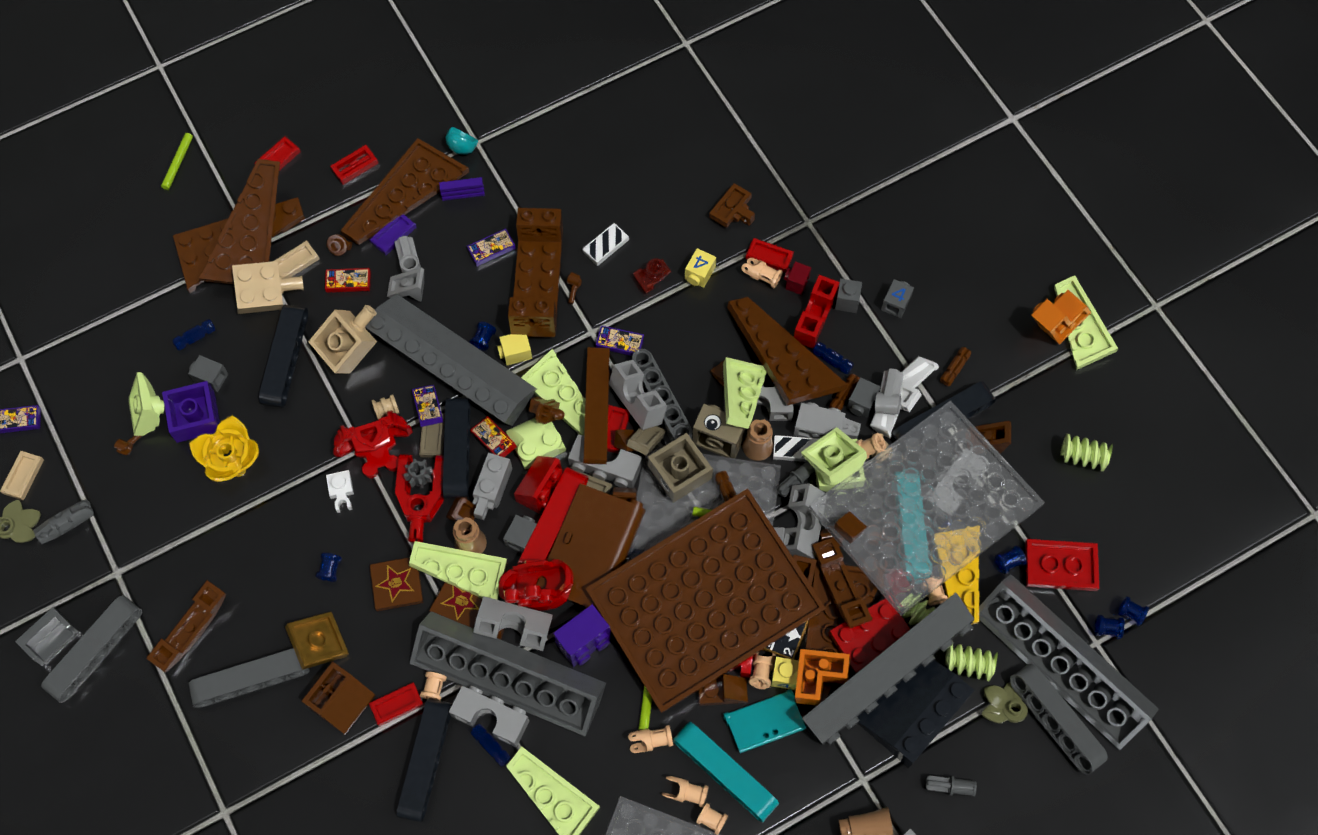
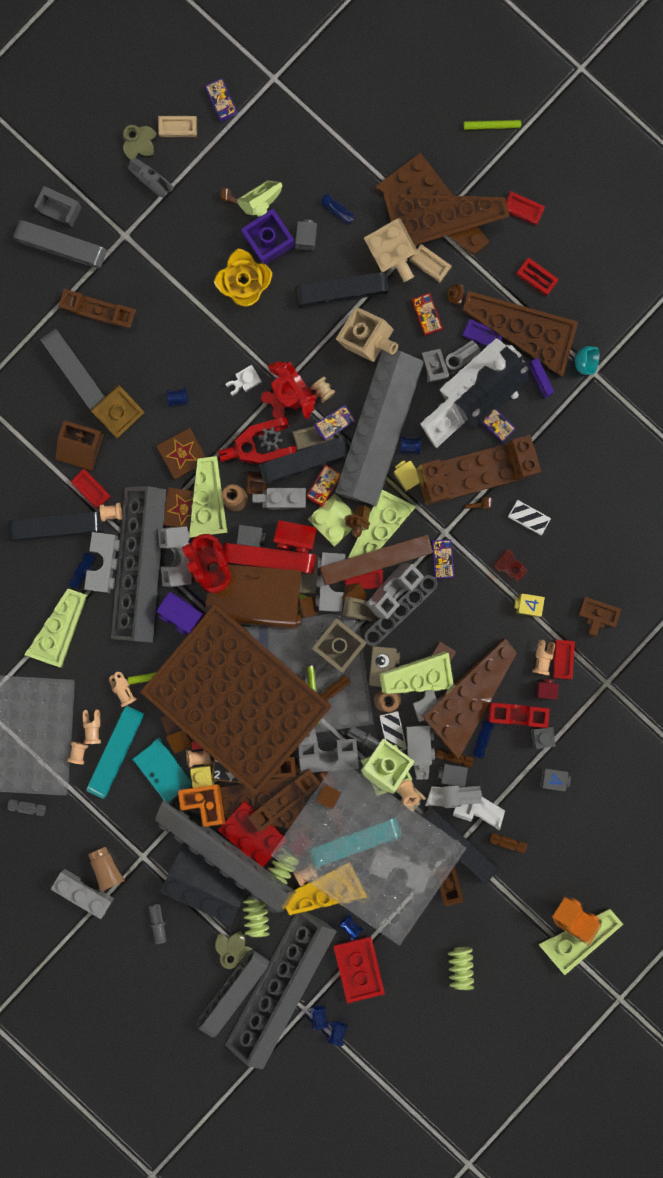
camera: 70 degrees right, 20 degrees up
none -> piece [421,338,529,448]

